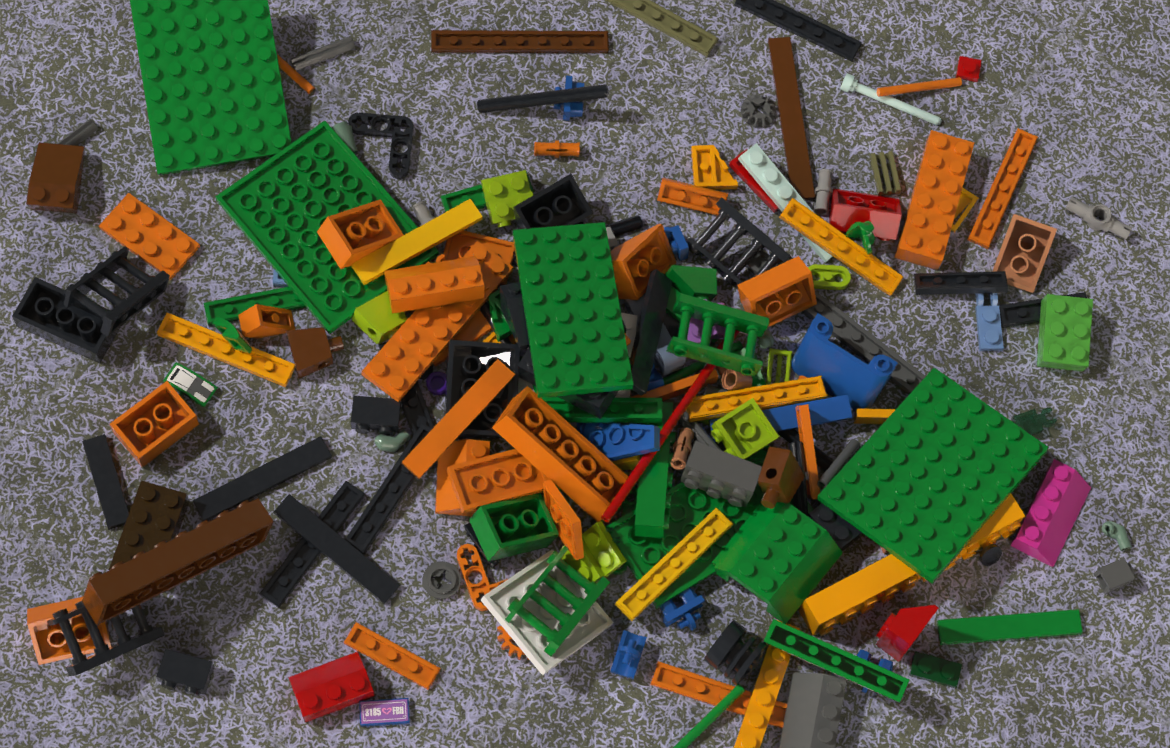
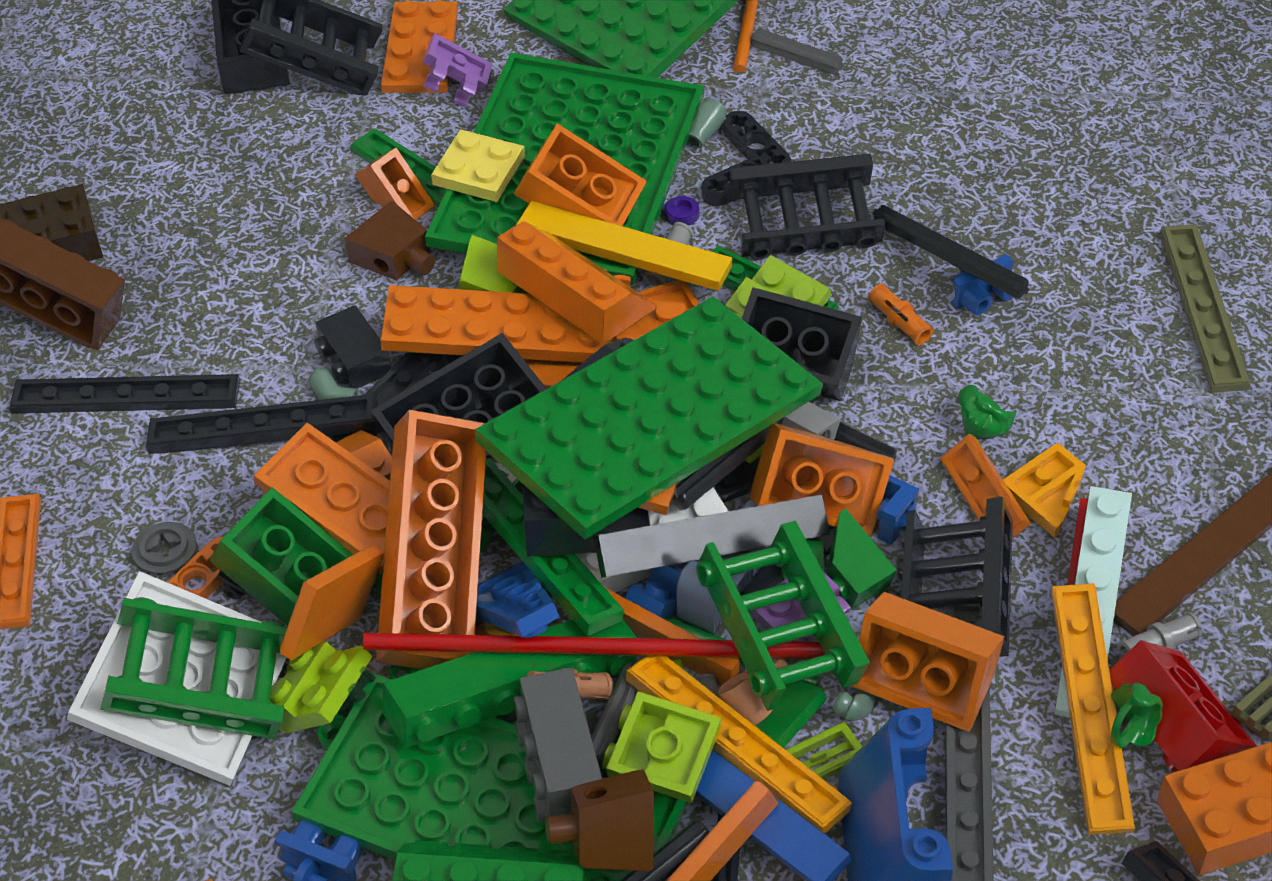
camera: 65 degrees right, 20 degrees down
black tile [82,434,129,530] -> none
orange brick [110,381,199,468] -> none
light orange plate [157,313,295,387] -> none
slope [162,362,218,407] -> none
black tile [193,436,332,521] -> none
green slope [212,316,252,354] -> none
black tile [273,494,400,605] -> none
orange tile [402,359,515,479] -> none
reddish brown tile [431,30,609,53] -> none
blue hips [610,630,647,679] -> none
yellow tile [615,508,733,621] -> none
dark grey gear [741,94,776,128] -> none
lime plate [808,264,851,290] -> none
none -> medium lavender plate [423,33,492,107]
none -> light yellow plate [431,129,525,202]
none -> dark purple tile [664,196,700,226]
none -> black fence [729,153,885,259]
none -> green piece [958,385,1017,439]

